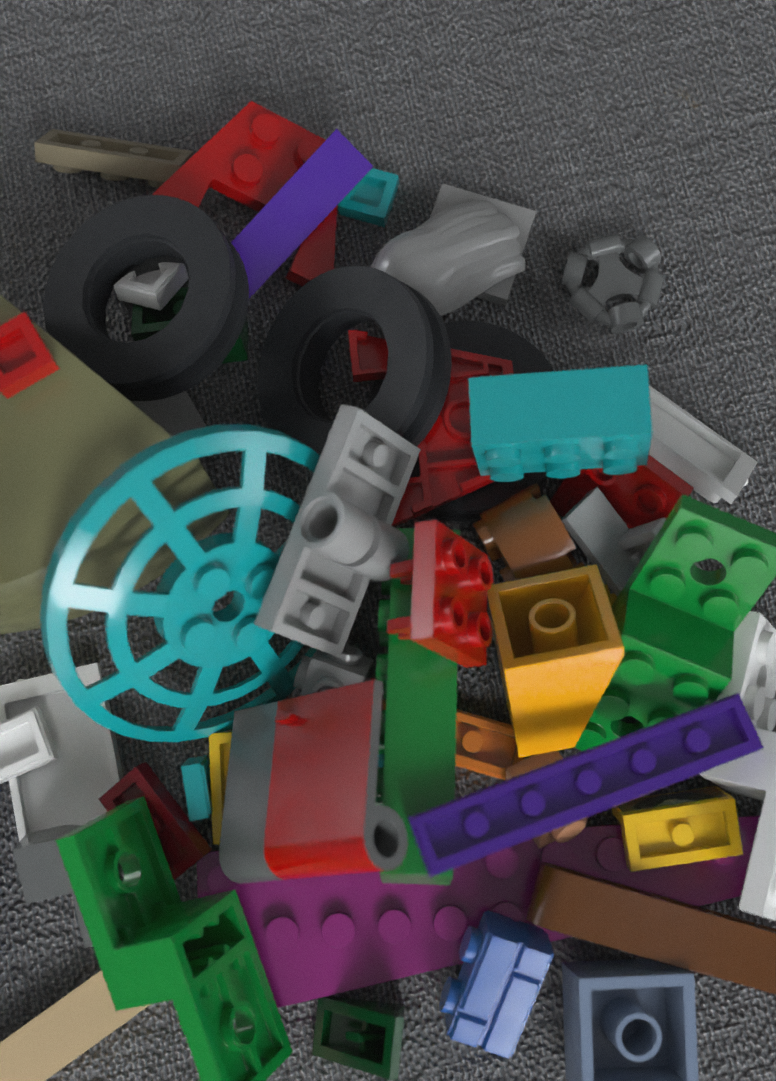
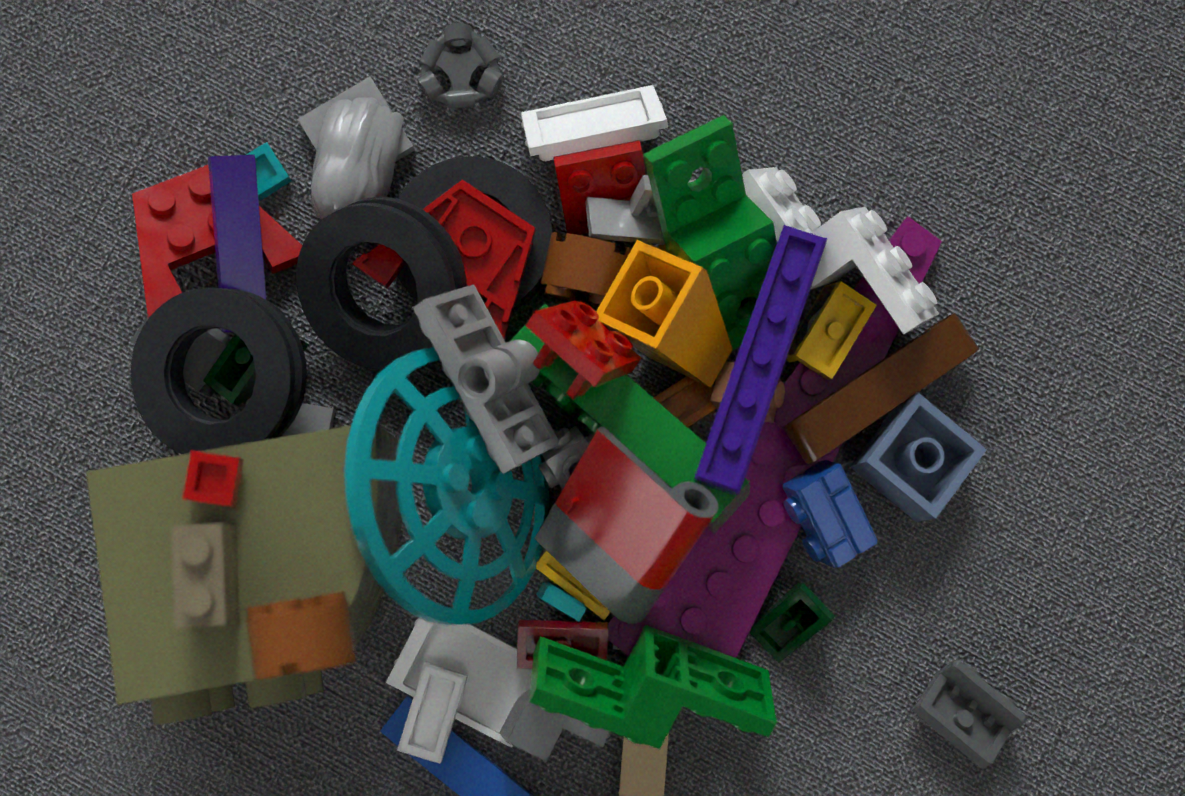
camera: 50 degrees left, 5 degrees up
dark tan plate [34,129,193,188] -> none
white tile [113,262,189,310] -> none
teal brick [469,364,652,482] -> none

